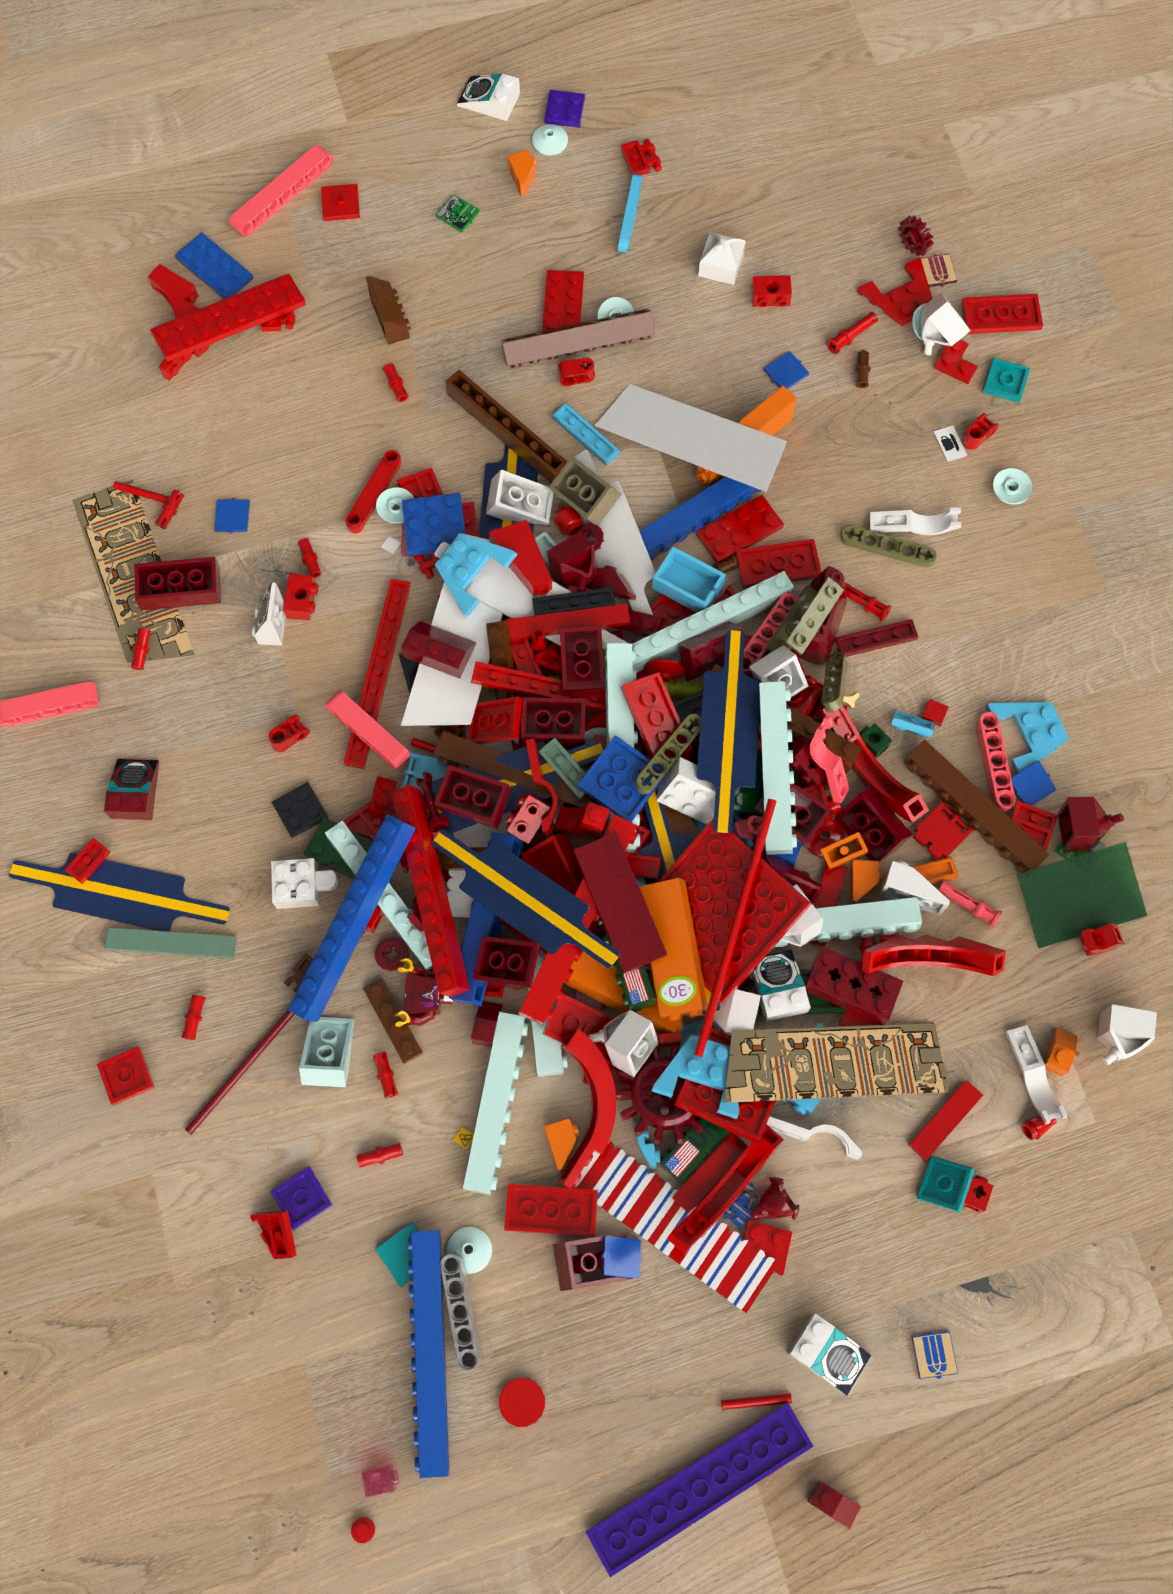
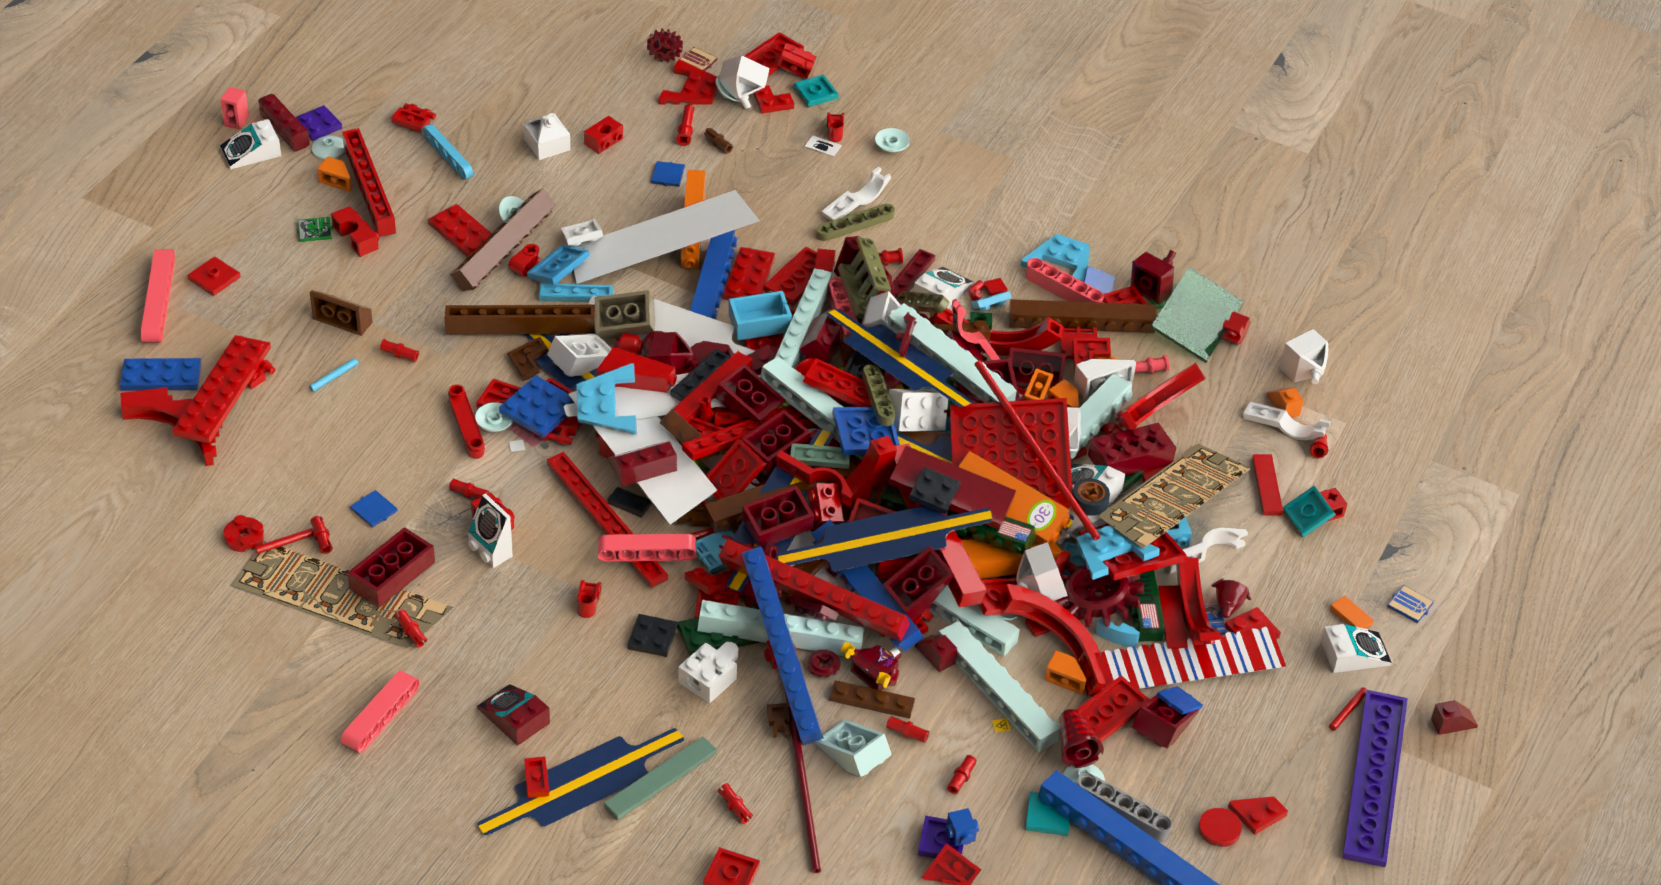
camera: 50 degrees left, 25 degrees down
none -> coral brick [220,87,249,130]
none -> red plate [223,515,264,552]
none -> dark red brick [258,94,310,152]
none -> medium azure bar [309,358,358,392]
none -> red arch [331,206,379,257]
none -> red brick [342,128,396,237]
none -> reddish brown tile [507,336,549,381]
none -> dark azure plate [527,244,590,285]
none -> white plate [561,219,603,246]
none -> red brick [777,43,817,79]
none -> red tile [815,248,836,273]
none -> dark red piece [896,312,917,357]
none -> black plate [909,467,961,515]
none -> white slope [914,267,973,309]
none -> blue brick [946,808,979,846]
none -> red arm [968,280,985,301]
none -> dark red cone [1059,709,1104,768]
none -> red plate [1072,337,1111,373]
none -> wheel [1072,478,1110,516]
none -> red wing [1228,796,1288,835]
none -> orange tile [1330,596,1374,629]

